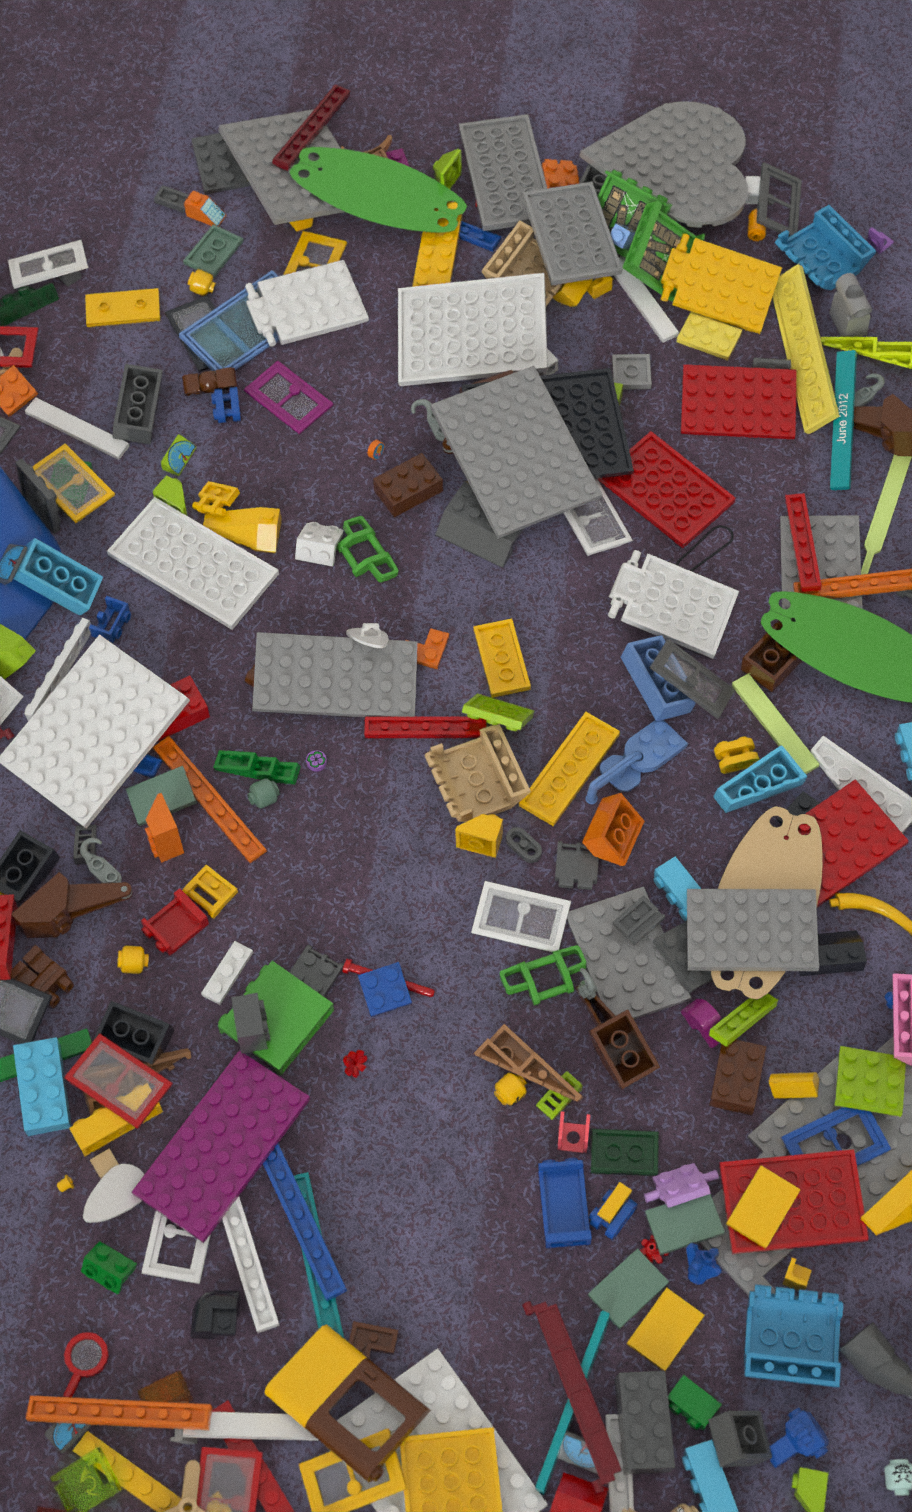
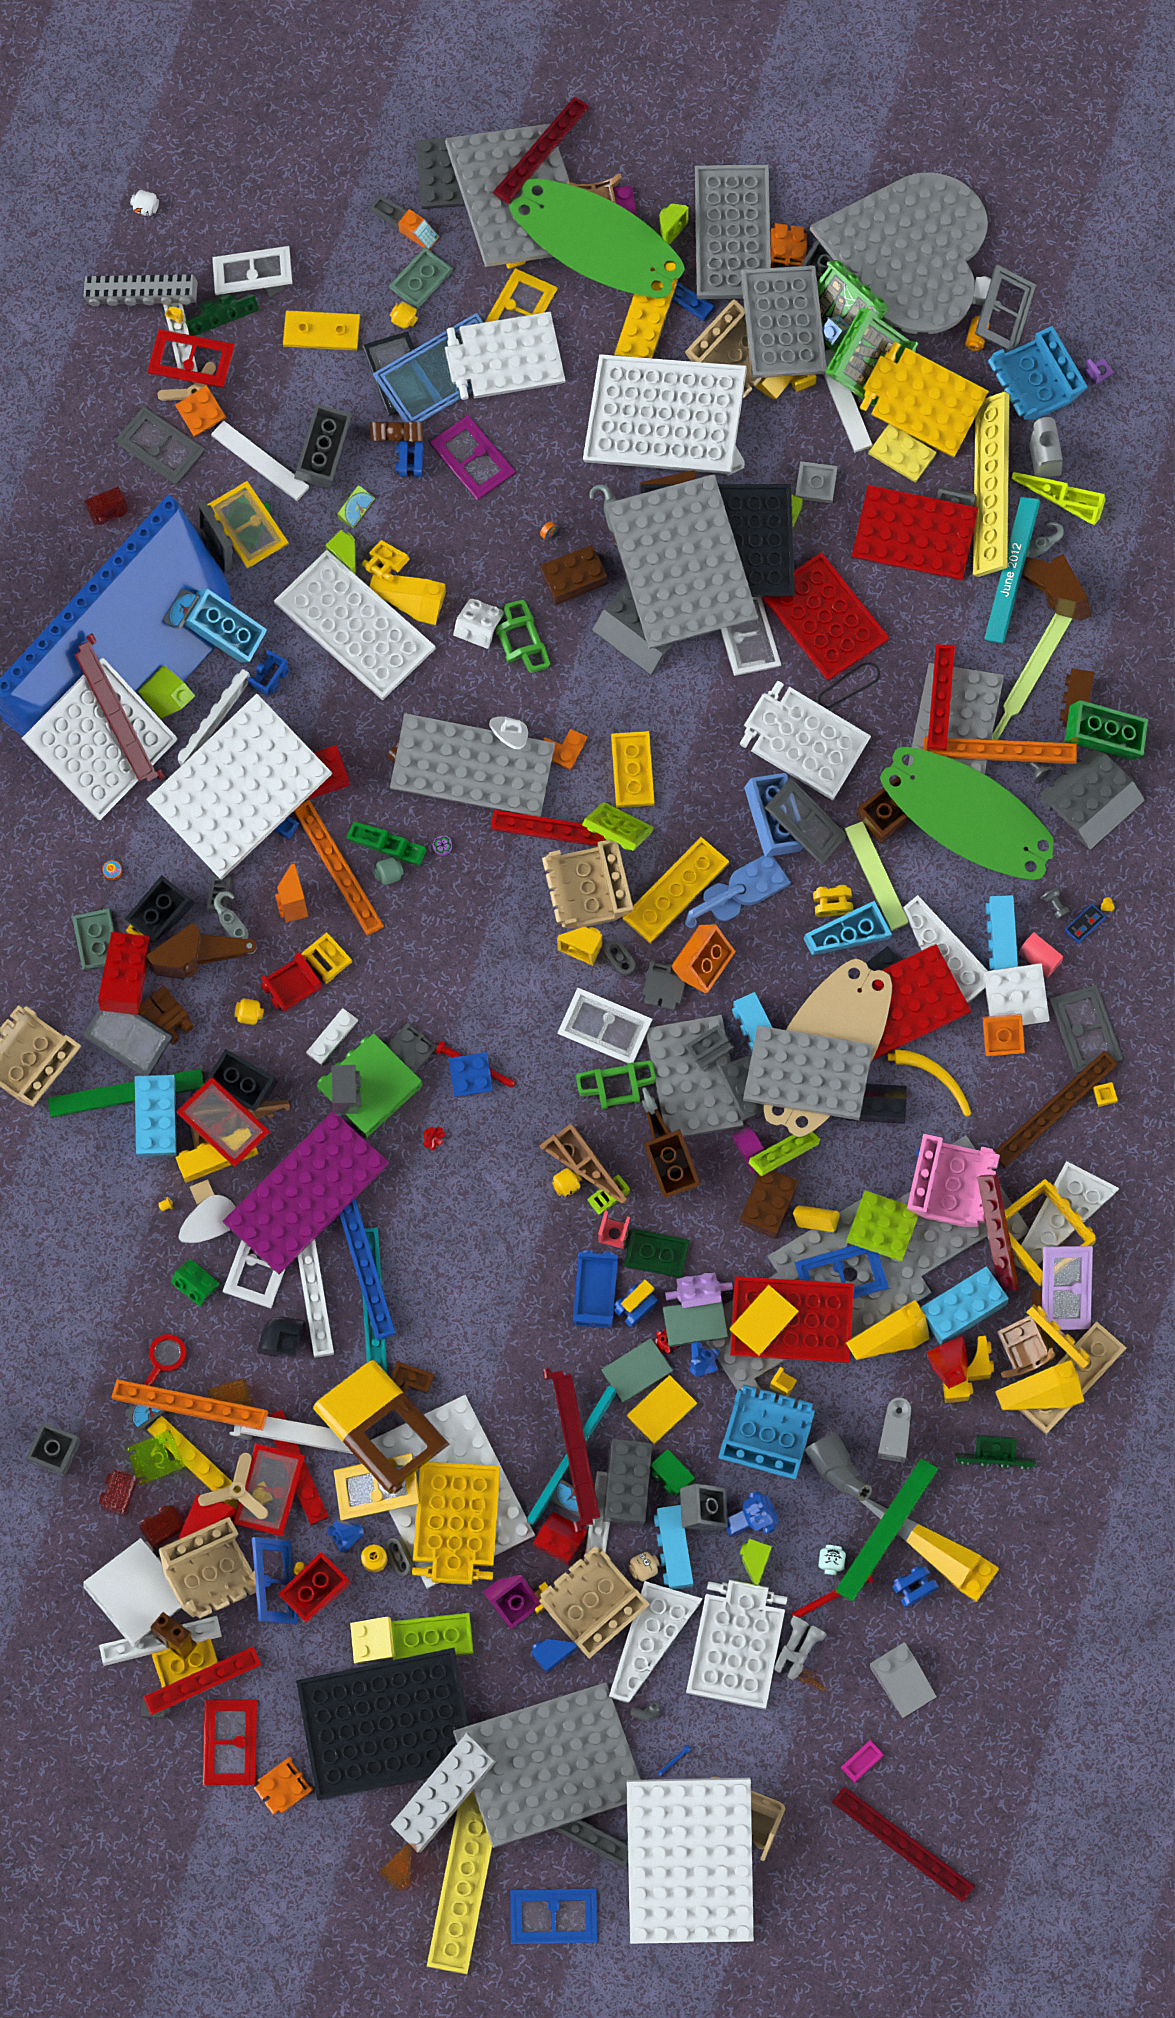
camera: 10 degrees right, 10 degrees up
sand green tile [126,766,197,826] -> none

